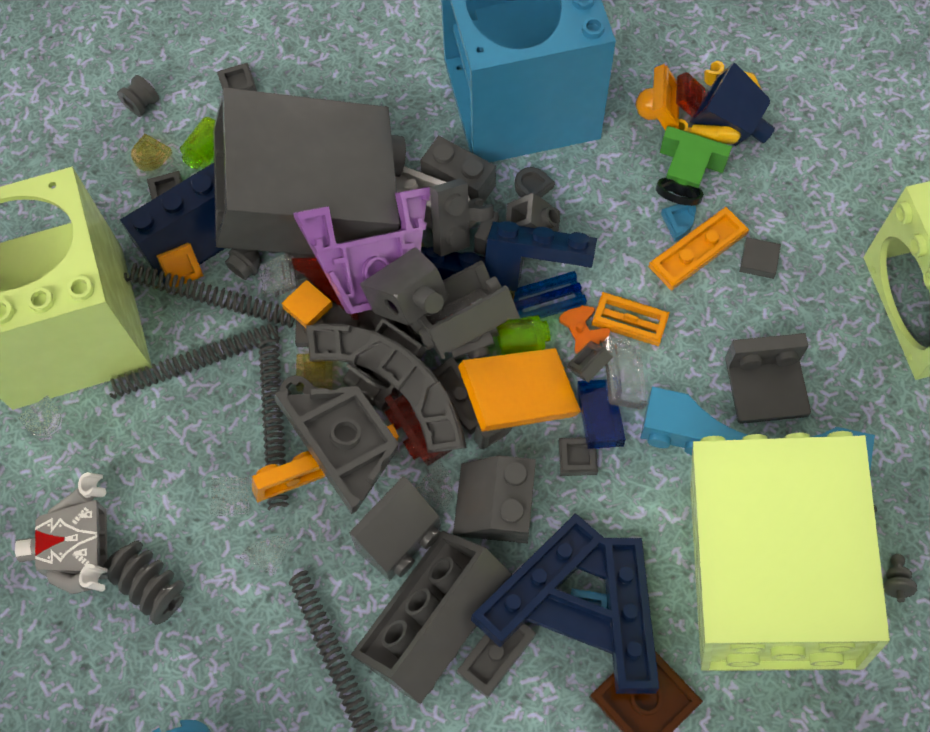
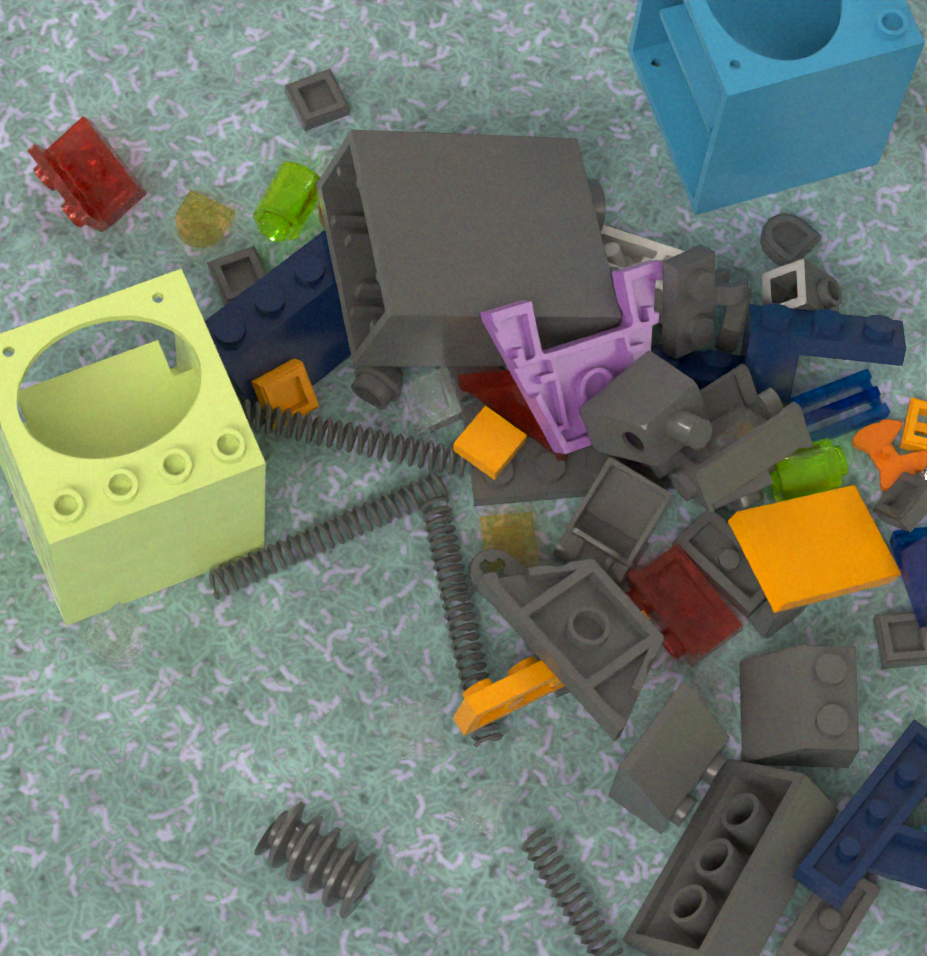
camera: 15 degrees left, 0 degrees up
light grey torso [15,472,108,594] -> none
dark grey wheel [117,75,159,117] -> none
dark grey tile [306,324,467,453] -> none
dark grey brick [420,135,496,203] -> none
none -> clear red bracket [27,116,148,232]

